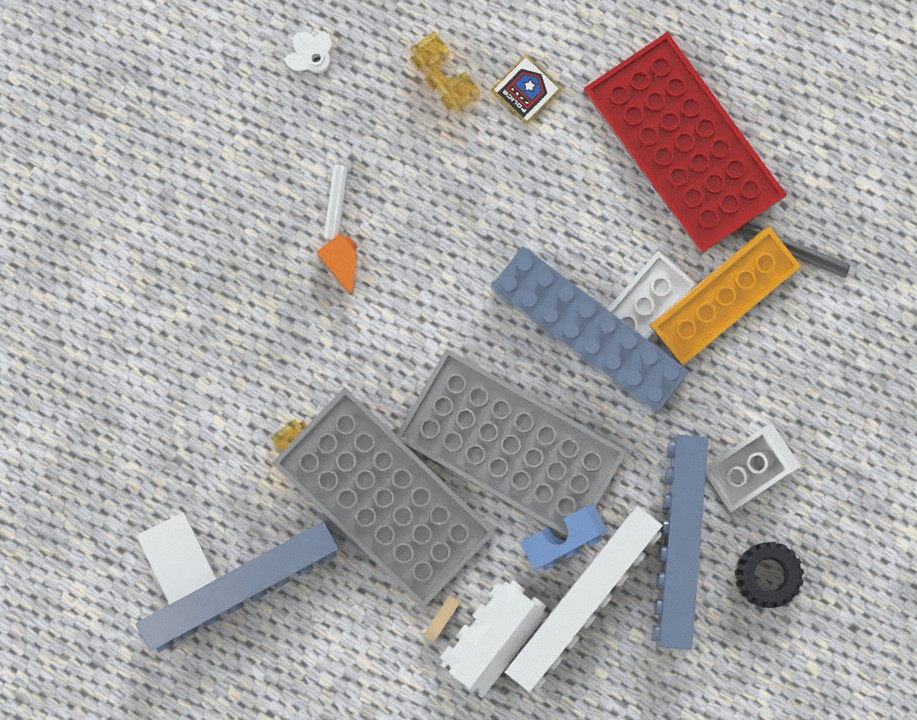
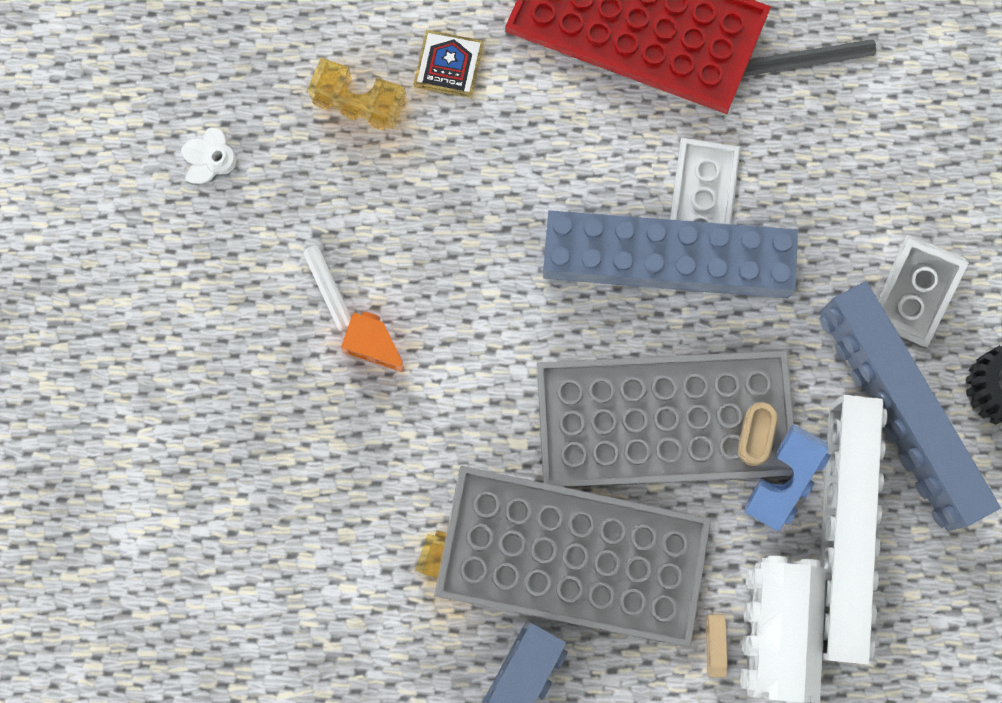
camera: 35 degrees left, 5 degrees down
light orange plate [649,226,801,366] -> none
none -> tan tile [738,402,778,466]

